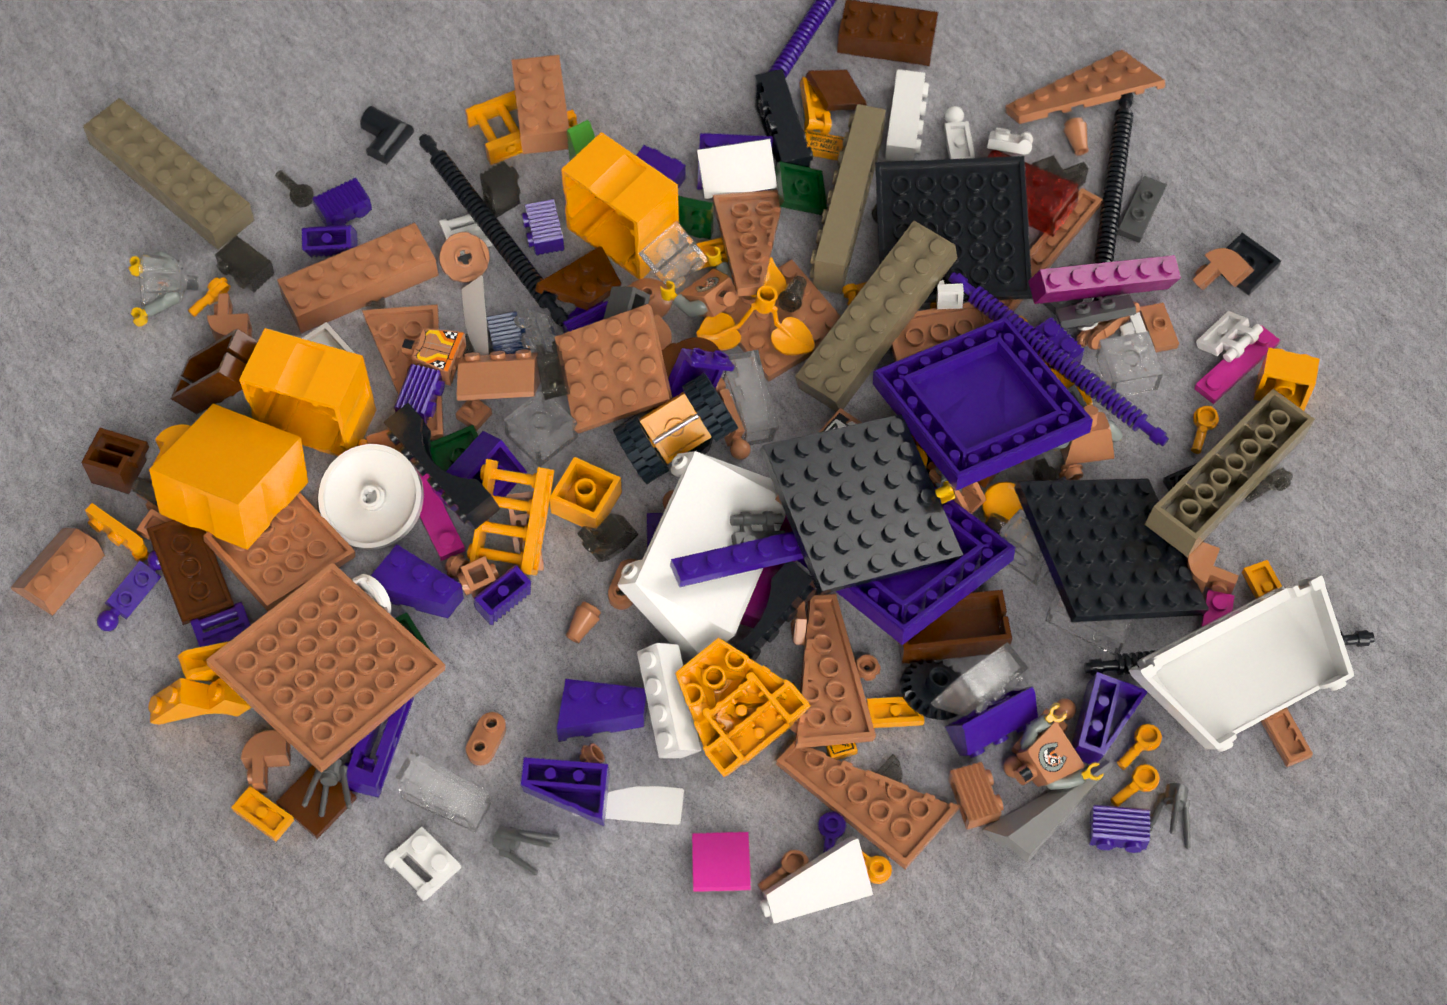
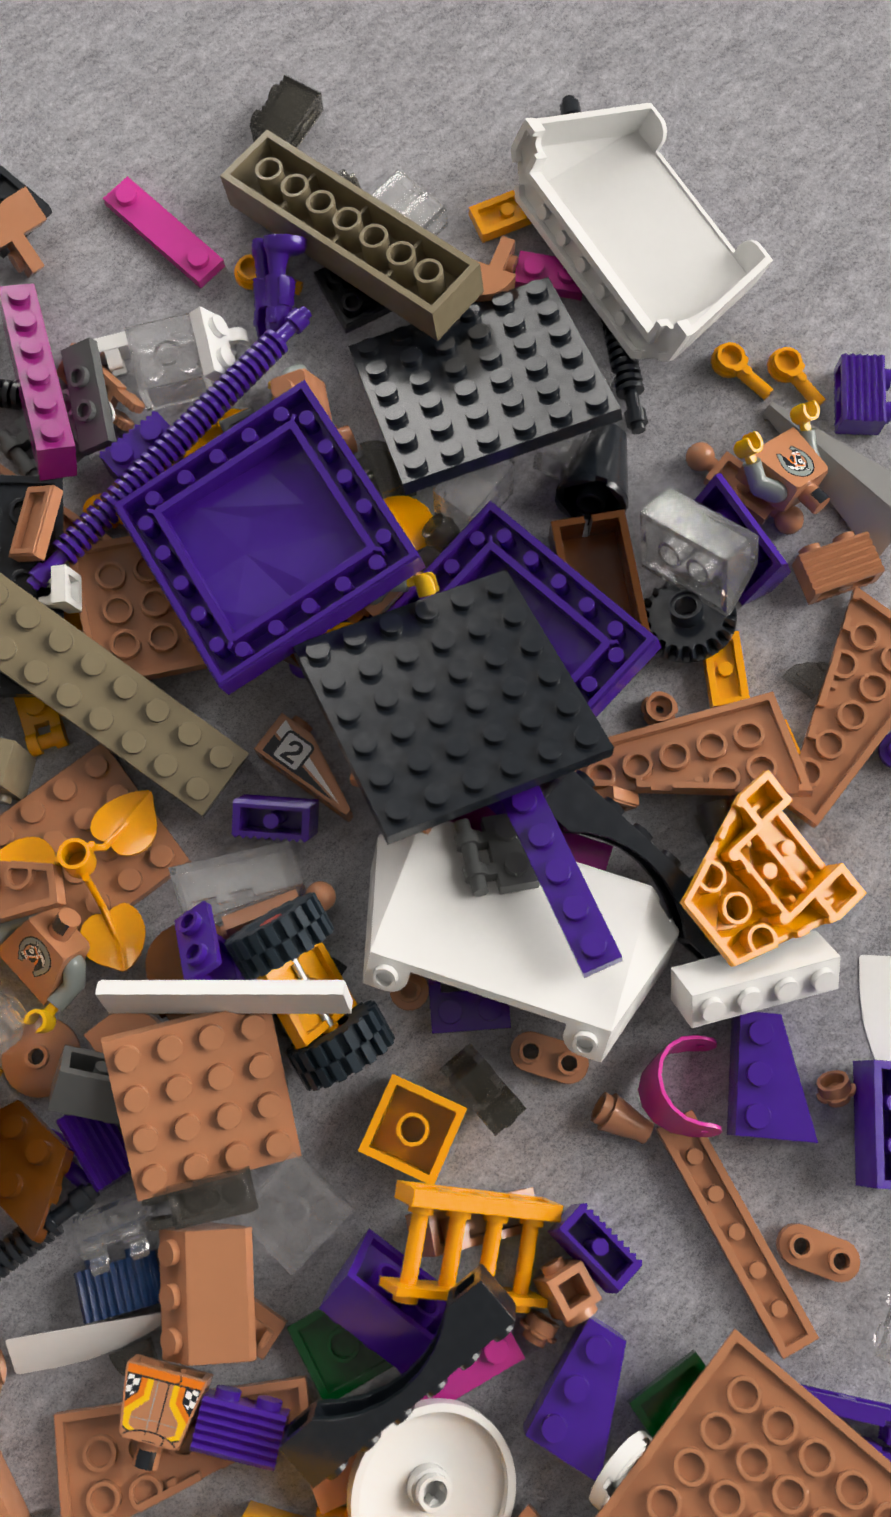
camera: 90 degrees left, 15 degrees up
clear smoke cone [778,276,807,312] -> none
dark purple wedge [1072,672,1148,764] -> none
nougat plate [1139,302,1179,353] -> none
dark grey plant [1150,783,1191,849] -> none
white plate [1196,311,1263,362] -> none
light orange brick [1253,347,1320,411] -> none
nougat plate [1261,707,1313,767] -> none
none -> nougat tile [8,485,63,562]
none -> white tile [95,980,353,1014]
none -> white plate [189,306,250,382]
none -> dark purple brick [231,794,319,843]
none -> clear smoke brick [250,75,324,148]
none -> dark purple piece [251,234,307,338]
none -> clear brick [371,170,448,236]
none -> black cone [555,423,629,526]
none -> dark pink piece [638,1035,722,1137]
none -> nougat plate [655,1110,819,1359]

